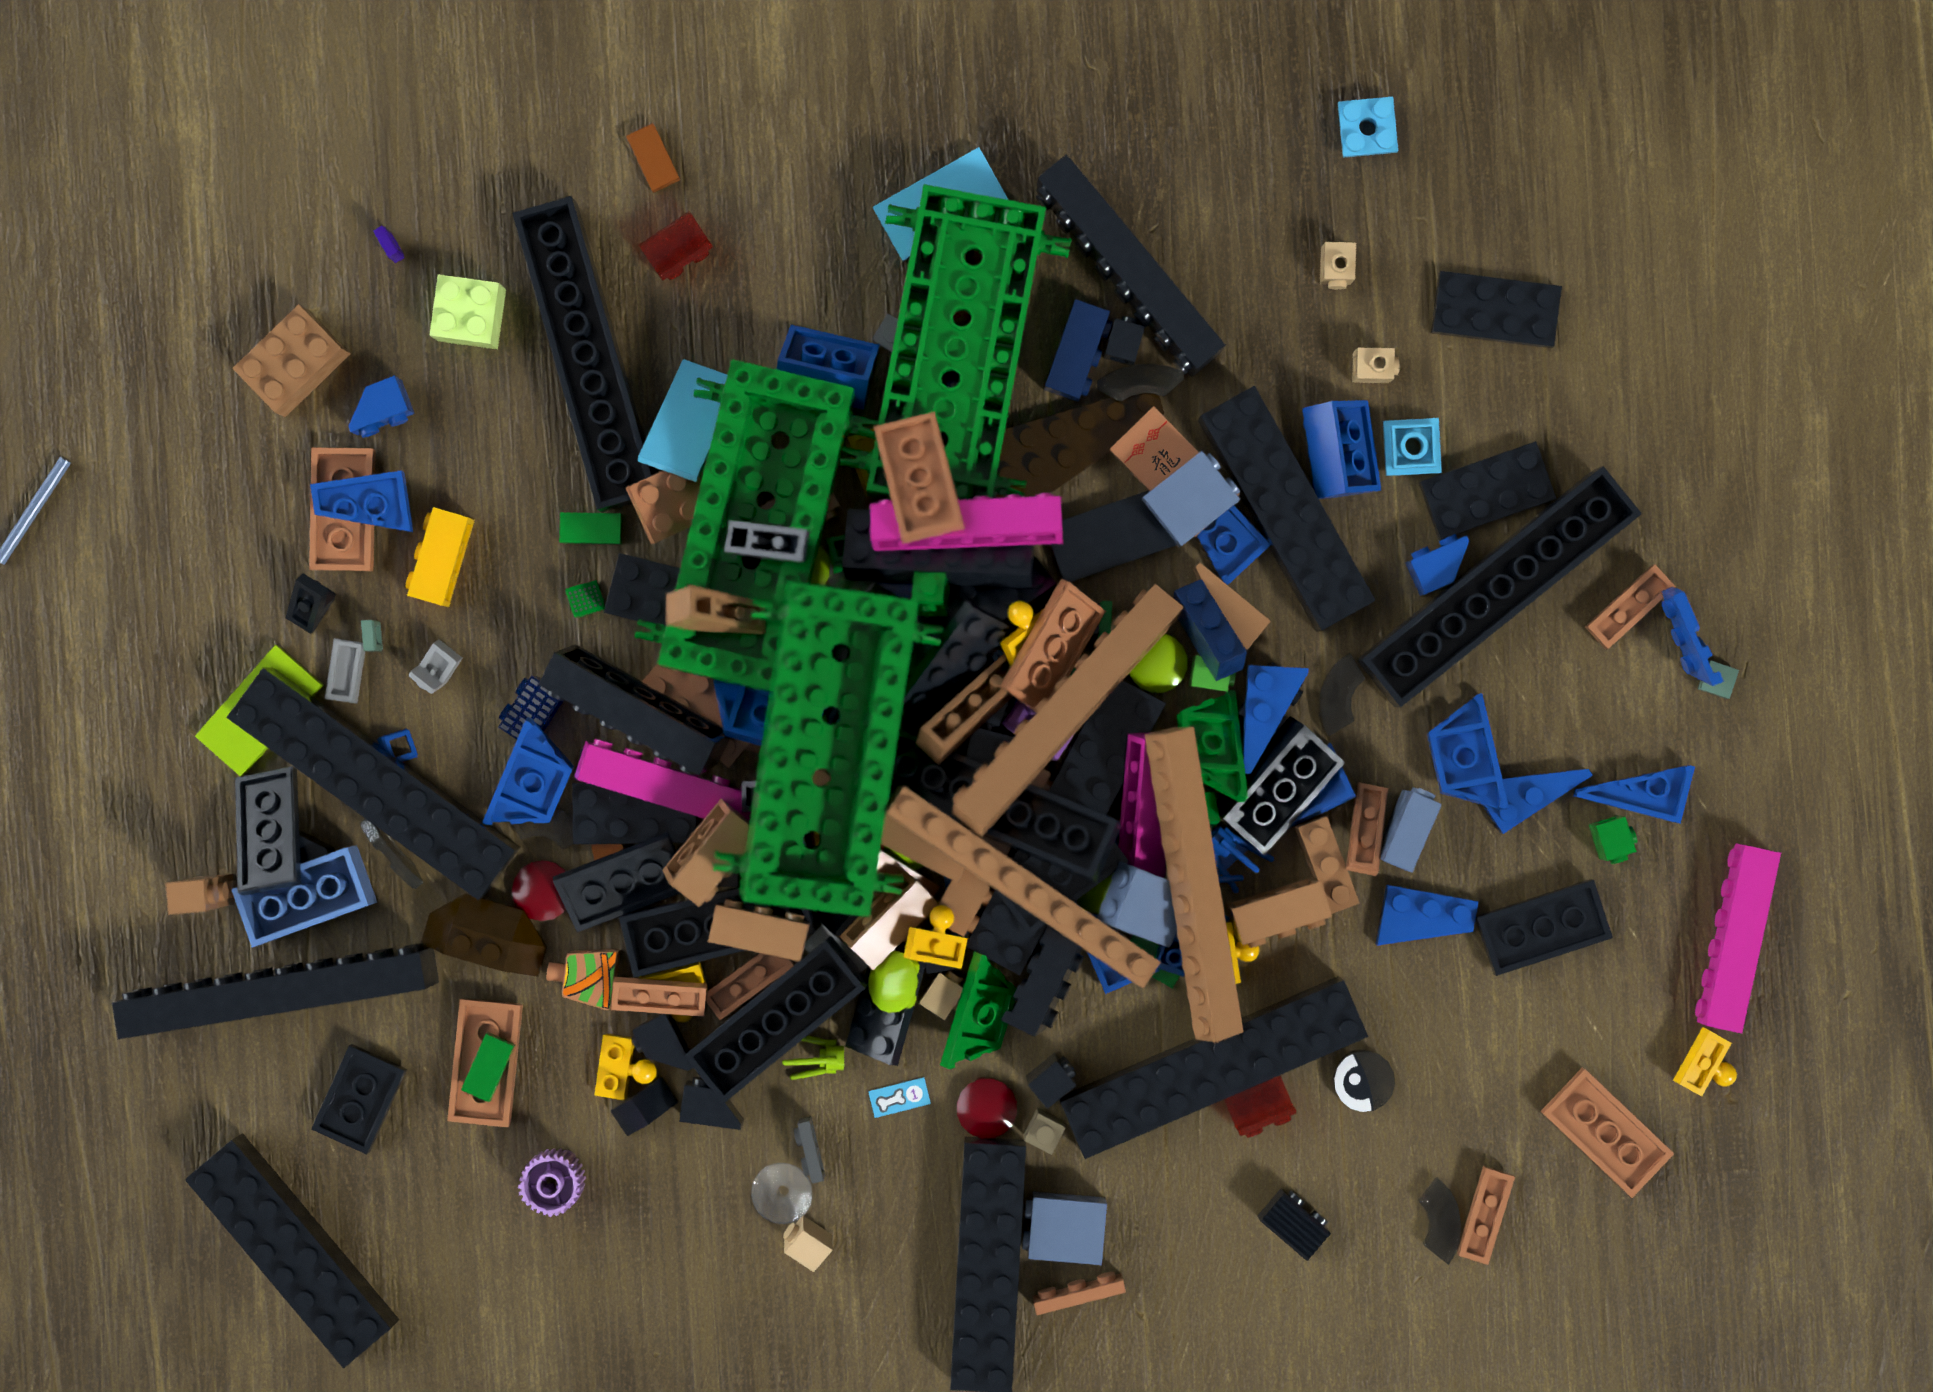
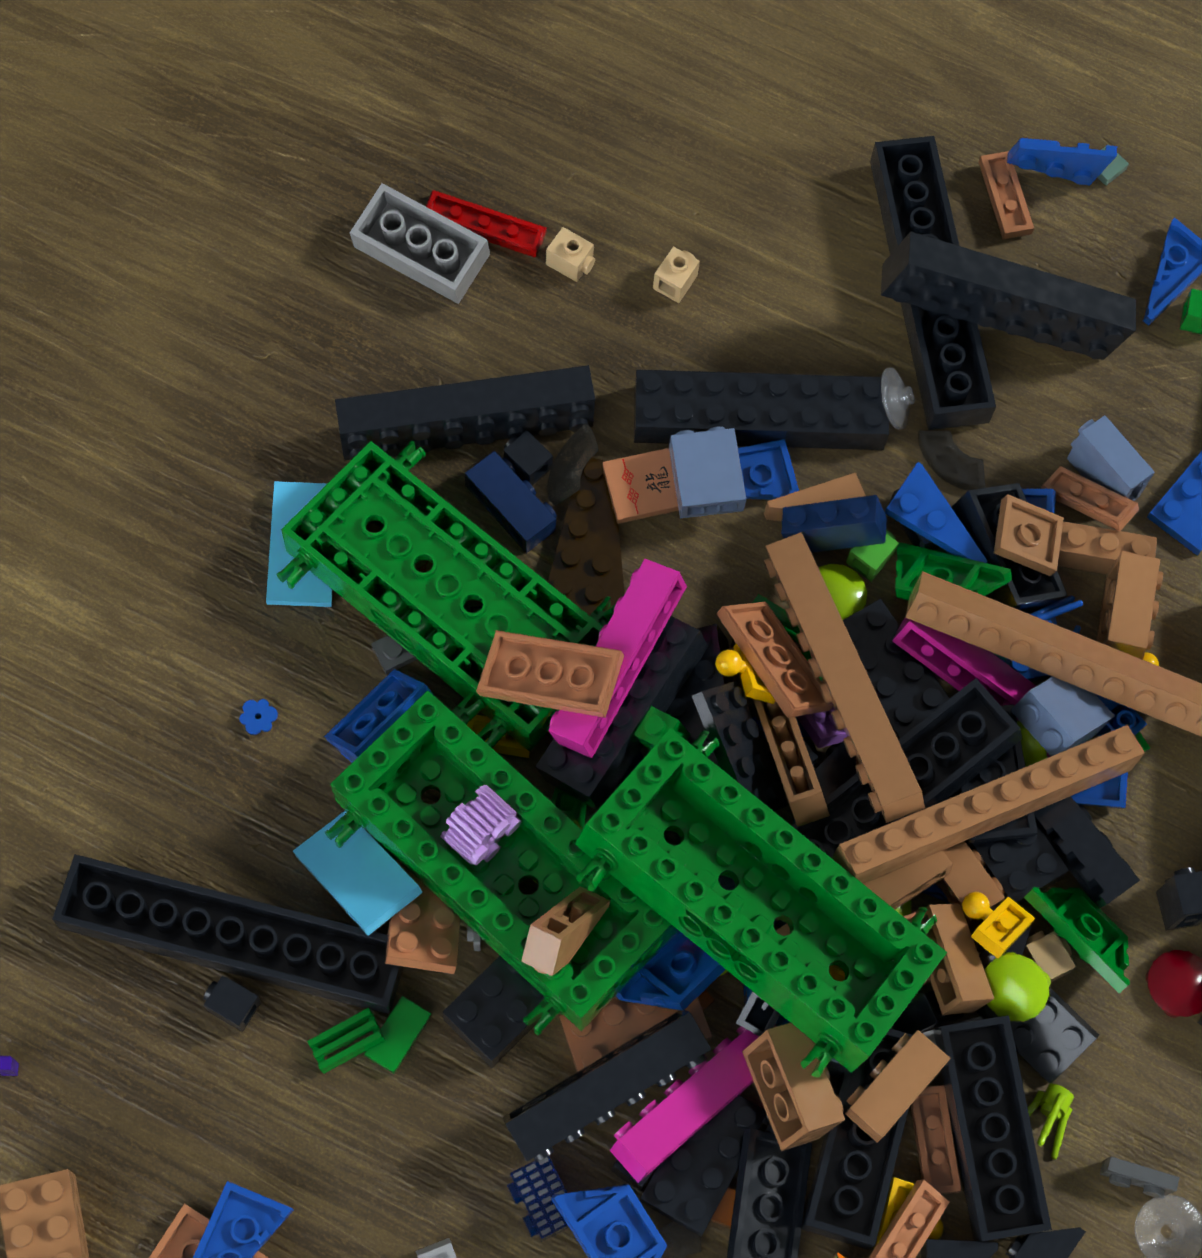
camera: 60 degrees left, 20 degrees down
blue slope [348,376,415,438] -> none
yellow brick [406,507,475,607] -> none
yellowish green brick [429,274,506,349] -> none
green slope [565,580,606,619] -> none
dark orange tile [626,123,680,193] -> none
clear red bracket [639,211,713,281] -> none
black slope [724,521,810,563] -> none
medium azure sticker [868,1077,931,1118] -> none
black tile [1050,490,1177,583] -> none
blue slope [1302,400,1382,499] -> none
medium azure piece [1338,97,1398,158] -> none
medium azure piece [1383,418,1442,476] -> none
blue slope [1405,534,1469,596] -> none
black plate [1419,441,1556,540] -> none
blue wing [1427,693,1509,810] -> none
black plate [1431,271,1562,348] -> none
blue wing [1482,769,1593,834] -> none
none -> black brick [203,975,261,1032]
none -> blue plant [239,699,278,735]
none -> green tile [307,1007,385,1074]
none -> light grey brick [350,183,490,304]
none -> red tile [426,190,547,258]
none -> lavender brick [440,785,521,866]
none -> black brick [881,232,1136,360]
none -> clear dish [881,368,915,430]
none -> medium nougat plate [994,494,1064,576]

